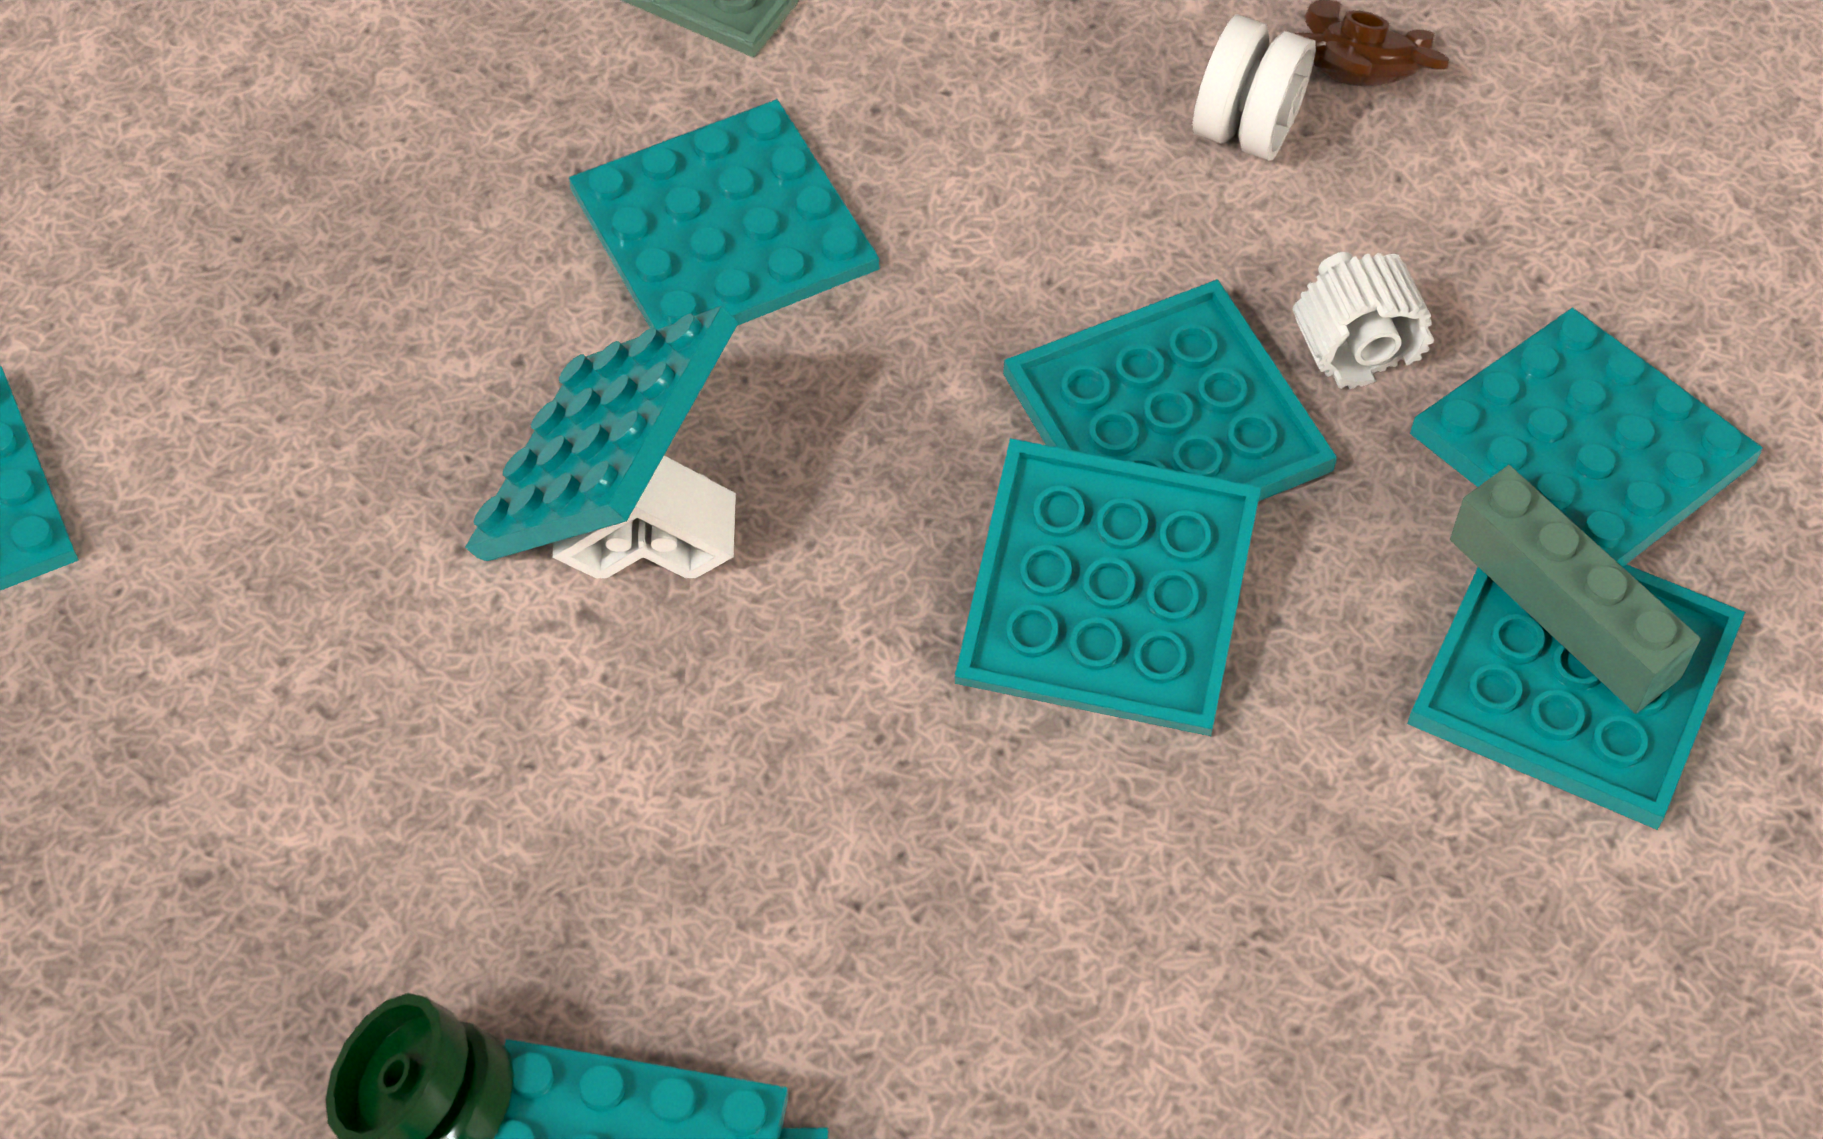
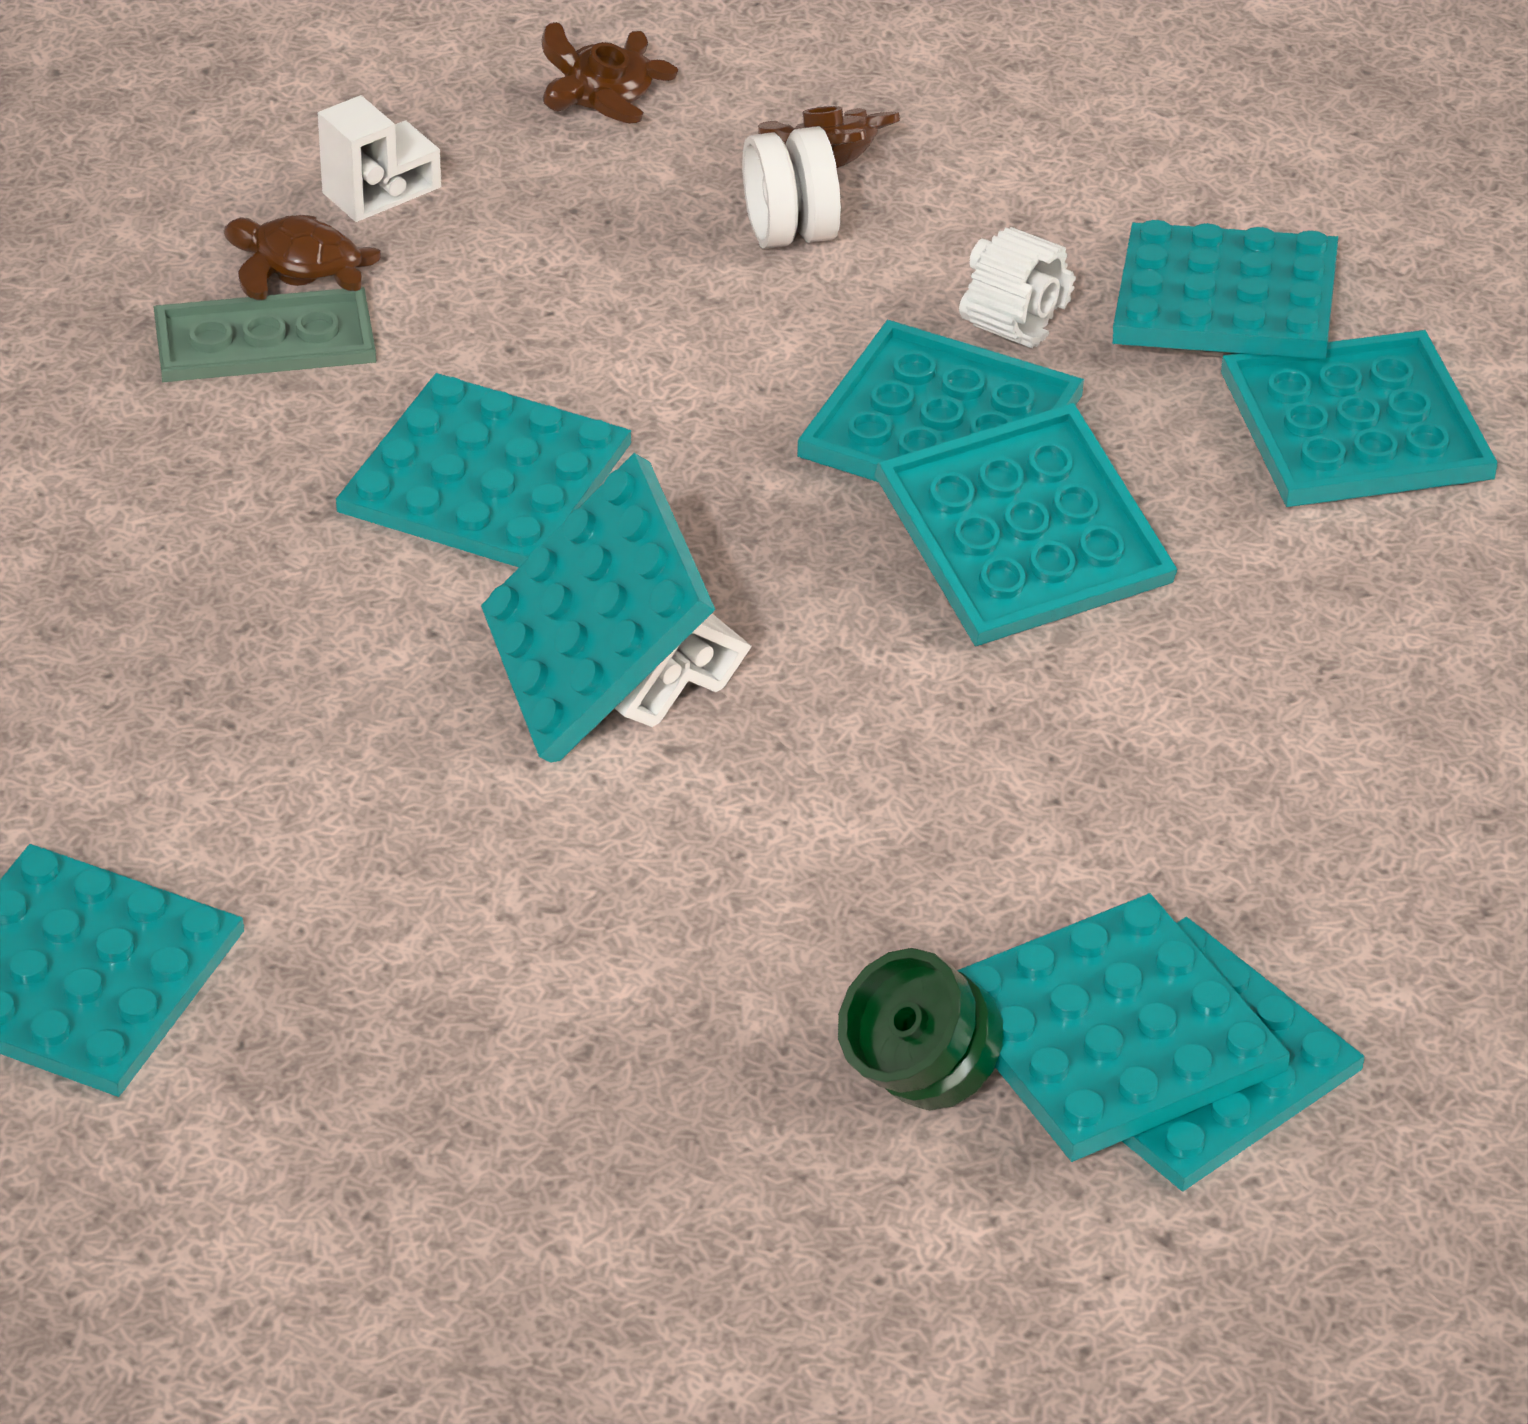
camera: 40 degrees left, 15 degrees down
sand green brick [1450,465,1701,714] -> none

